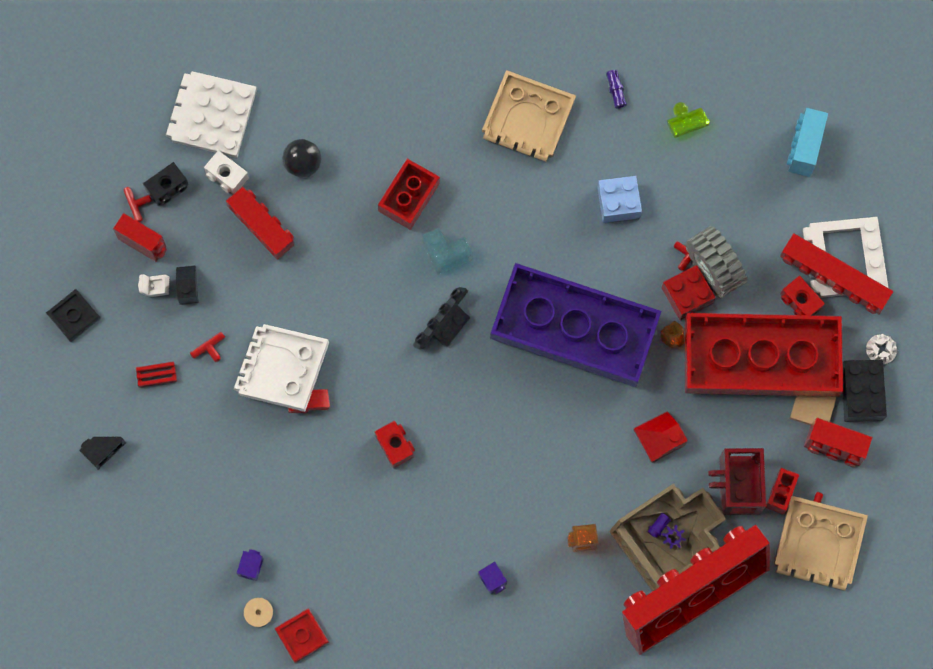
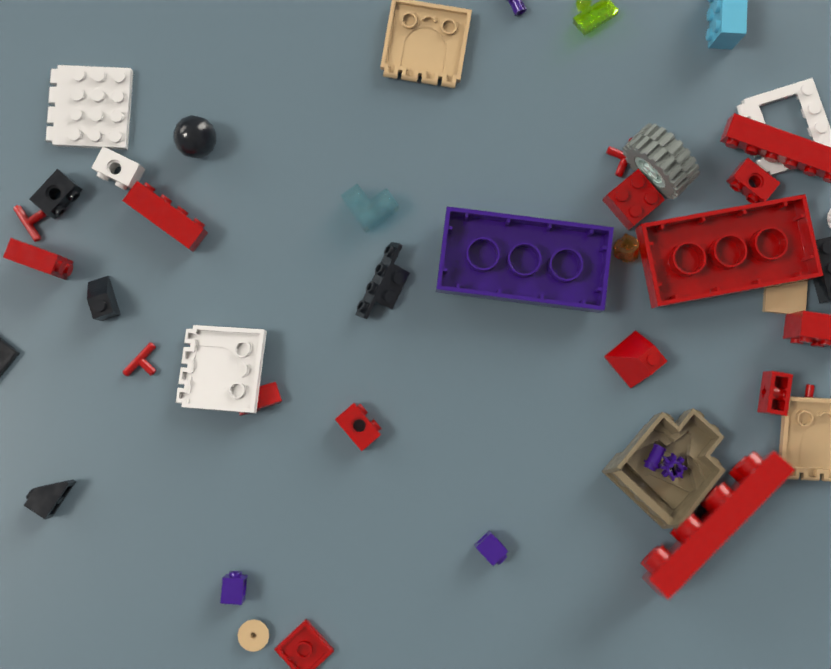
camera: 15 degrees left, 10 degrees up
red tile [136,362,177,387] -> none
white bracket [138,274,169,297] -> none
red brick [378,158,440,230] -> none
clear orange brick [567,524,598,552] -> none
light blue brick [597,176,642,223] -> none
dark red piece [708,448,766,515] -> none

